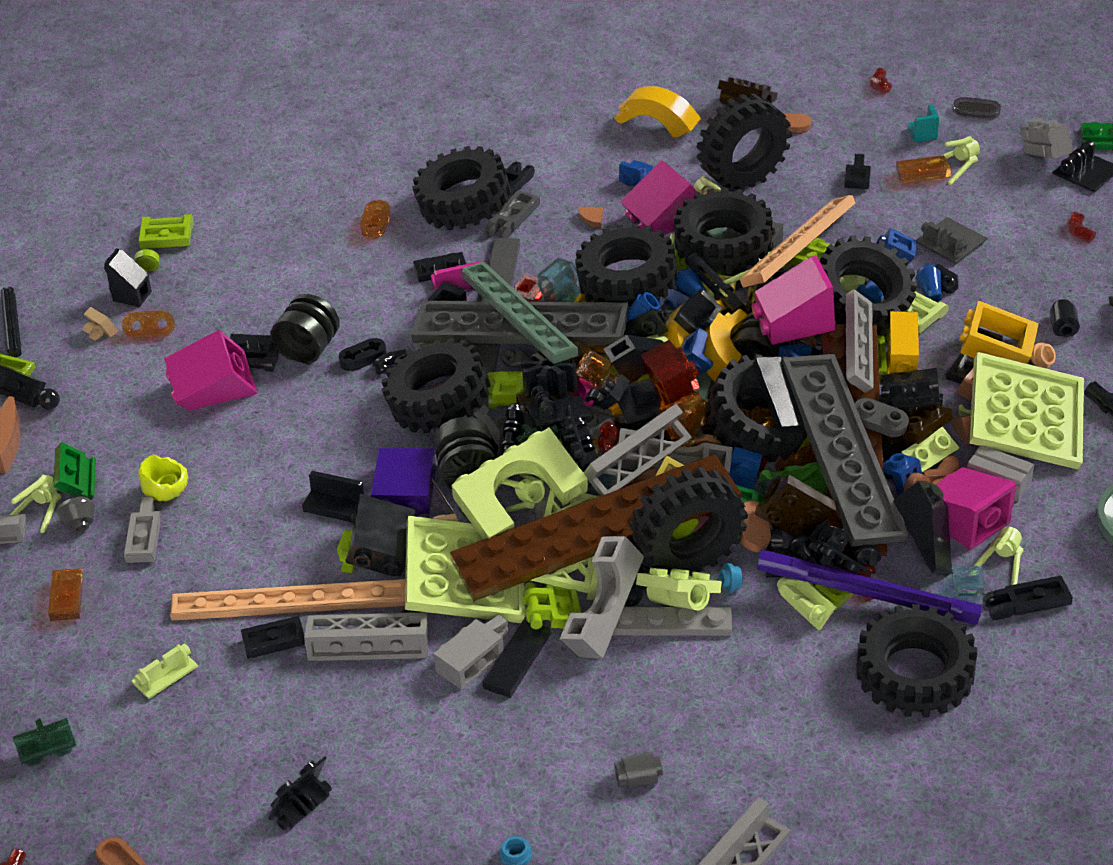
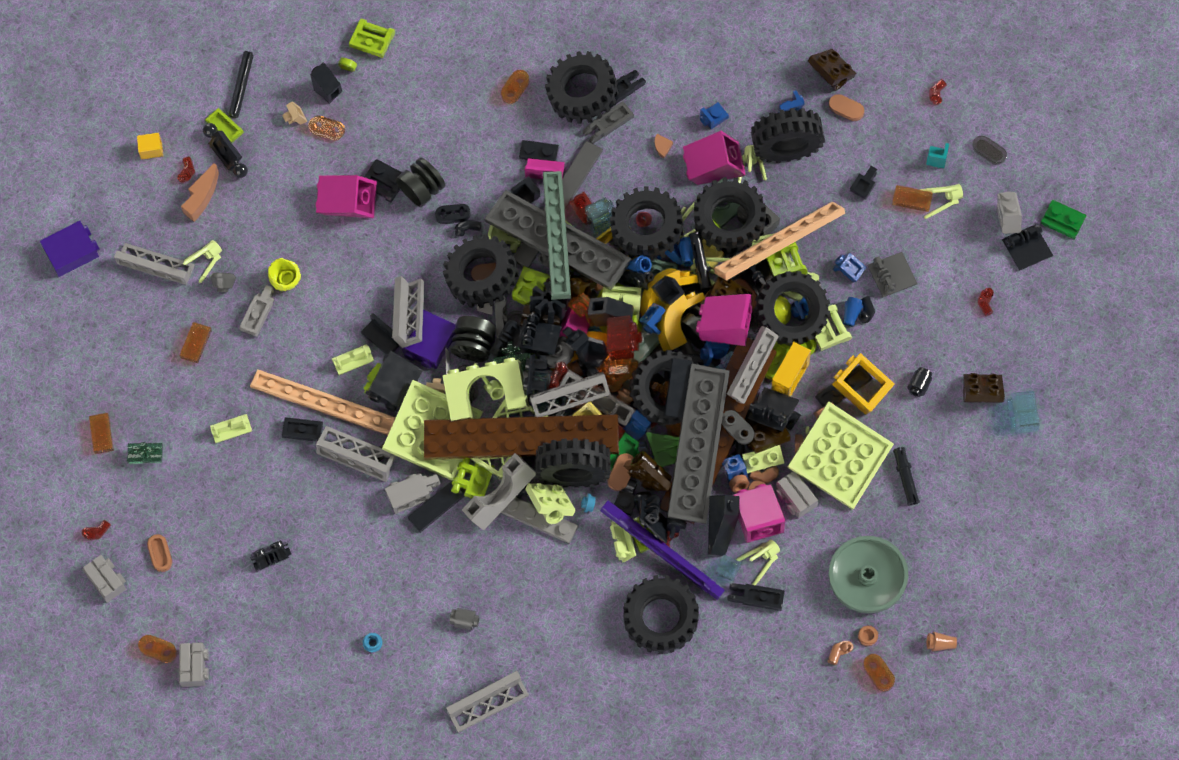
camera: 25 degrees right, 25 degrees up
green plate [53,442,96,500] -> none
yellow arch [614,86,701,138] -> none
light nougat plate [1031,342,1056,369] -> none
none -> yellowish green hinge [332,344,374,375]
none -> light grey fence [392,276,424,348]

